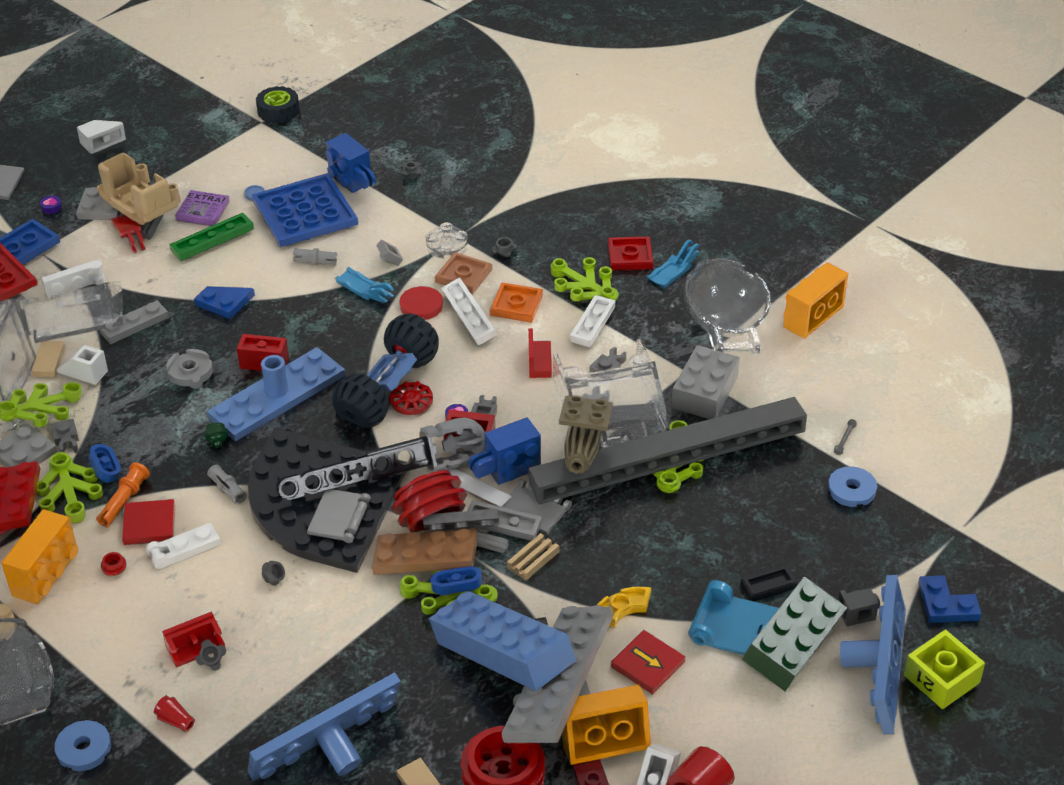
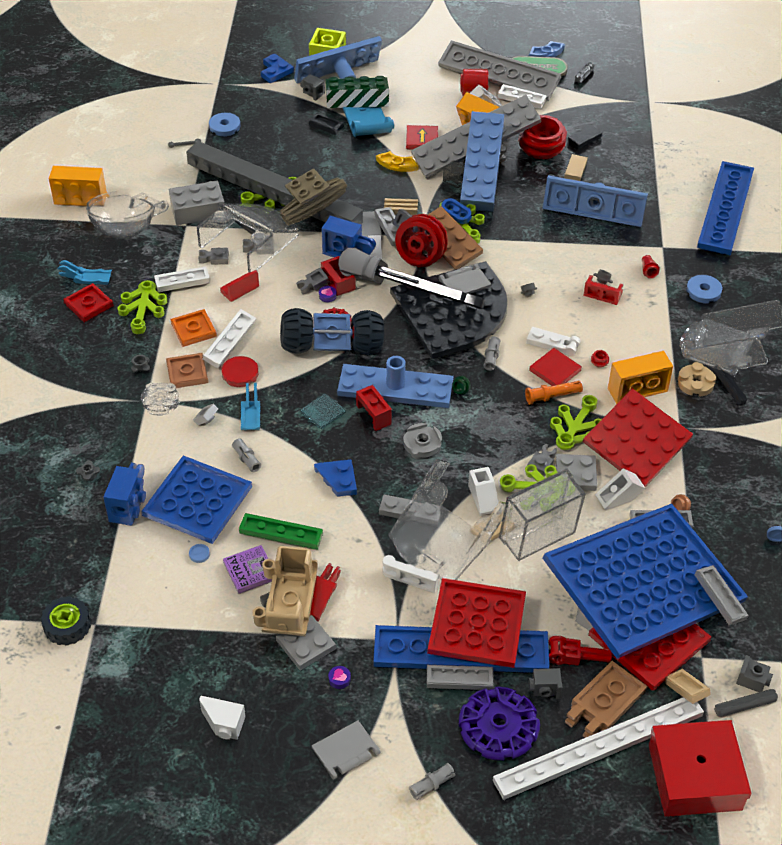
camera: 130 degrees left, 5 degrees up
blue plate [88,444,121,483] -> none
none -> clear light blue piece [300,393,346,429]

